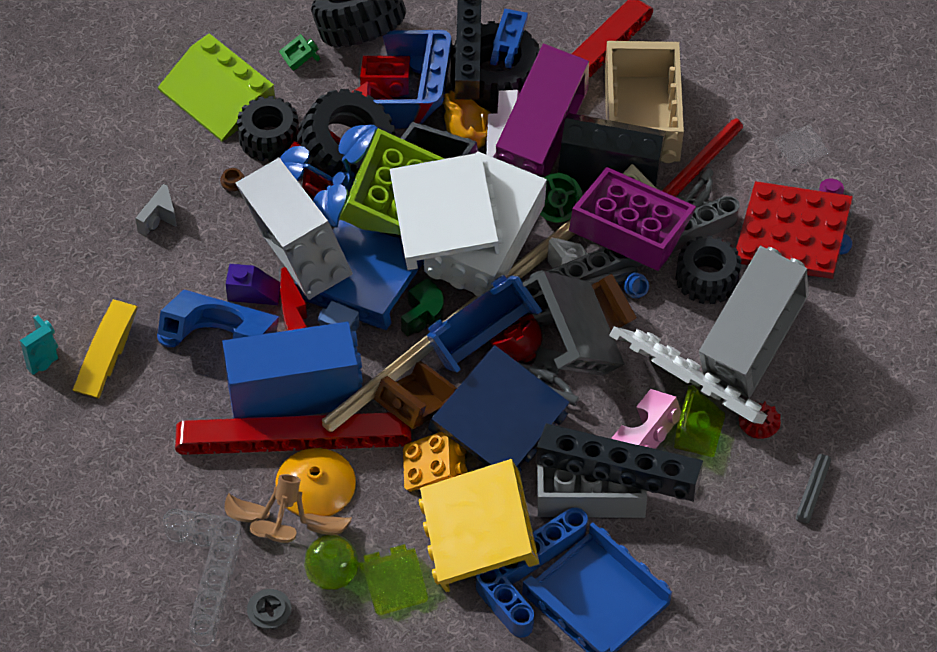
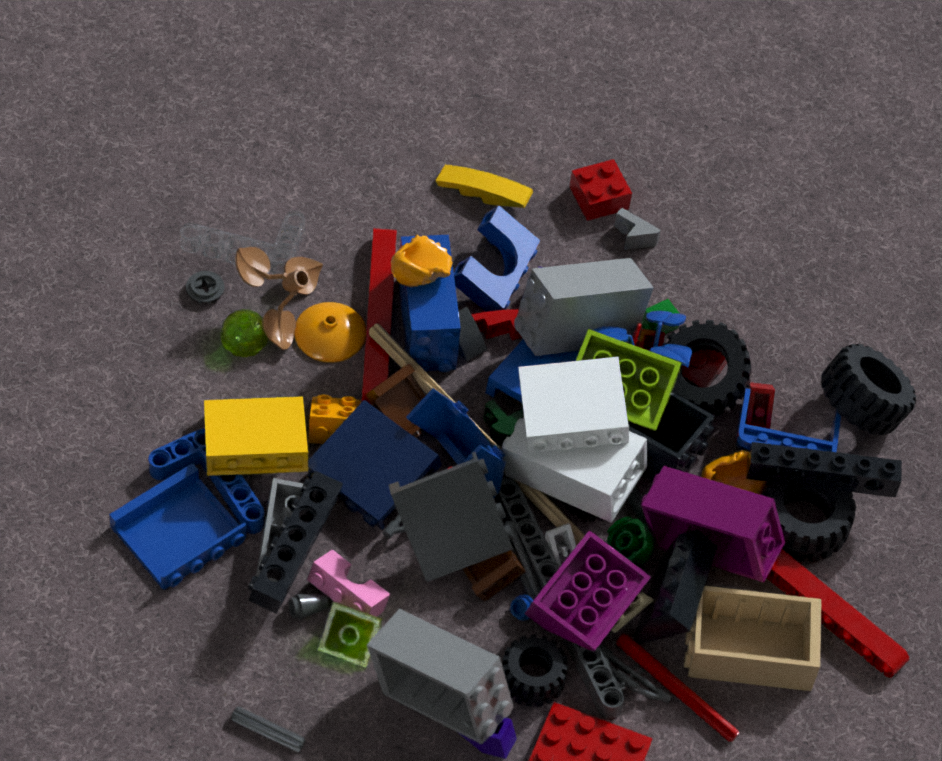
camera: 90 degrees right, 0 degrees up
teal bracket [20,315,58,375] -> none
lime slope [158,33,275,142] -> none
reddish brown plate [220,168,245,191] -> none
black tyre [237,96,299,162] -> none
green bracket [279,34,321,71] -> none
medium blue brick [318,301,360,332] -> none
clear neon green bracket [358,544,428,615] -> none
red plate [360,56,410,97] -> none
blue hinge [490,9,528,68] -> none
white wing [609,327,768,424] -> none
red gear [739,400,781,439] -> none
none -> light orange piece [391,235,453,287]
none -> red brick [569,159,632,221]

